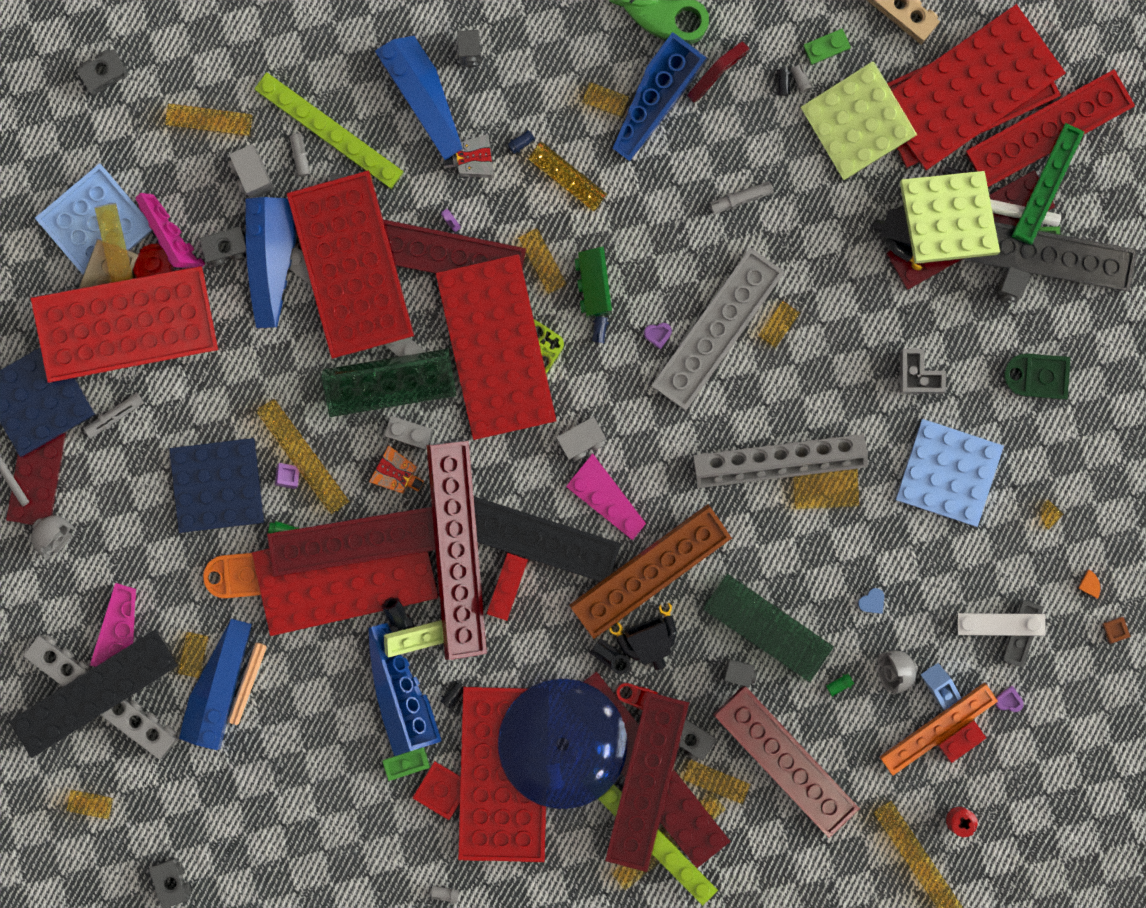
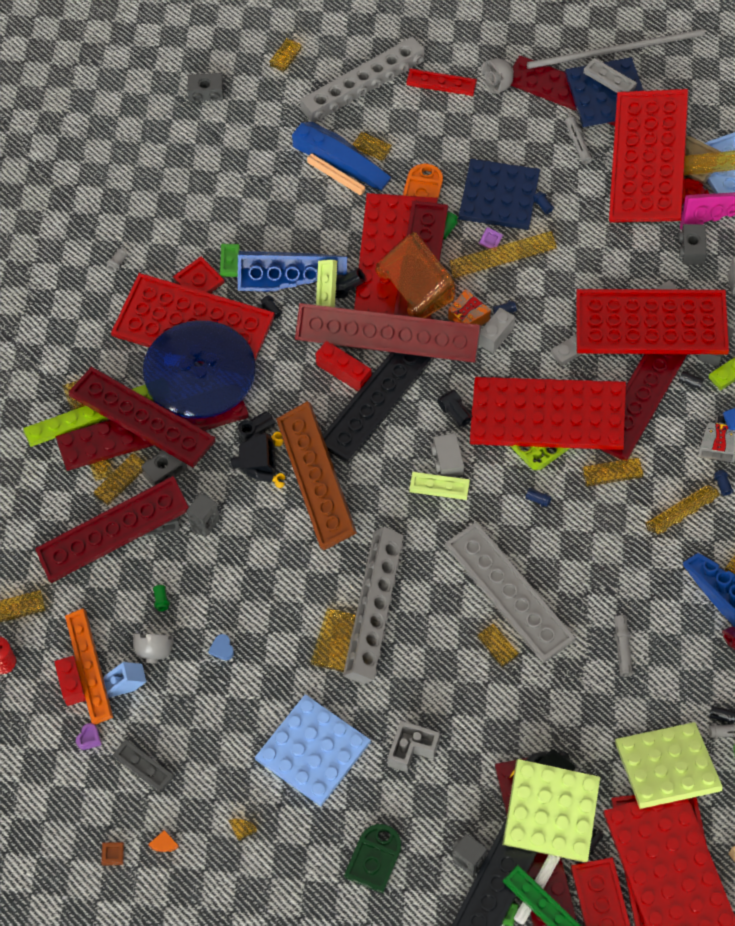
camera: 105 degrees right, 25 degrees down
black plate [9,629,179,758] -> none
dark pink wing [90,583,136,667] -> none
blue wedge [246,197,296,328] -> none
clear green brick [322,348,457,417] -> none
medium lavender tile [441,209,461,232] -> none
dark pink wing [566,454,646,540] -> none
green slope [574,246,612,318] -> none
red piece [615,682,658,710] -> none
medium lavender tile [644,323,672,350] -> none
clear green brick [702,573,834,682] -> none
white plate [958,613,1045,636] -> none
none -> clear orange windscreen [375,232,455,318]
none -> red tile [406,69,477,96]
none -> yellowish green plate [410,472,470,500]
none -> black piece [437,389,473,427]
none -> dark blue pin [492,300,517,314]
none -> dark blue pin [533,191,554,215]
none -> light grey plate [584,58,637,92]
none -> black pin [679,370,704,390]

